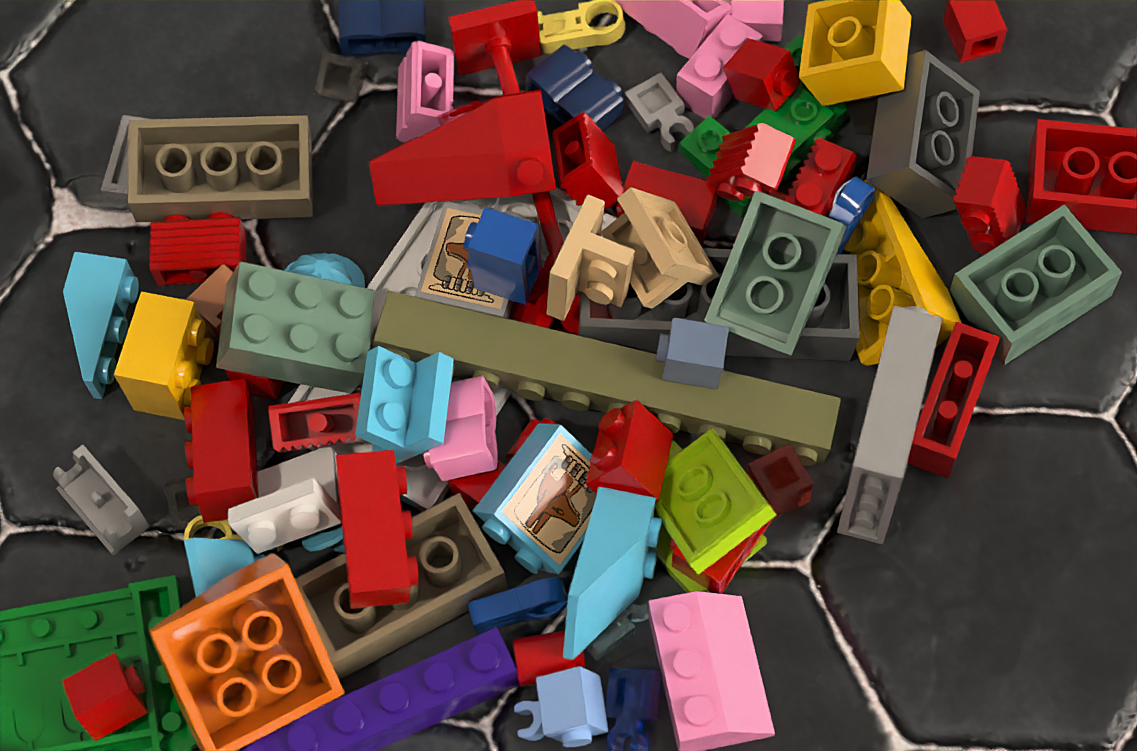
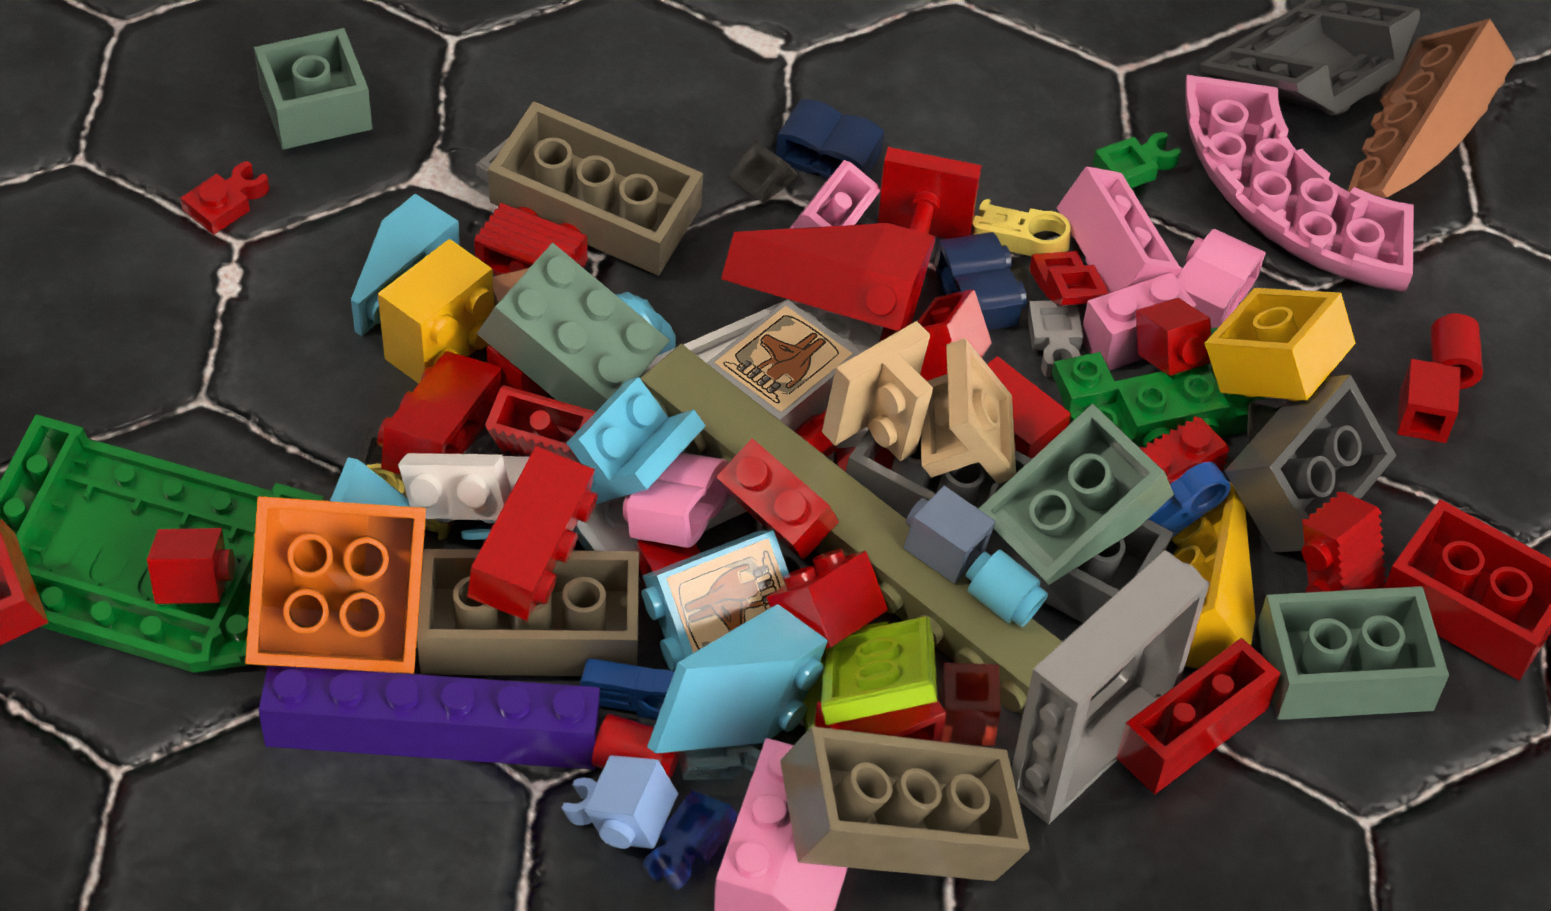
camera: 20 degrees right, 15 degrees down
light grey hinge [53,445,150,556] -> none
blue brick [464,207,542,305] -> none
red brick [706,123,796,202] -> none
none -> red brick [716,438,839,561]
none -> dark tan brick [780,726,1030,881]
none -> medium azure brick [966,549,1048,628]
none -> red slope [1029,251,1109,305]

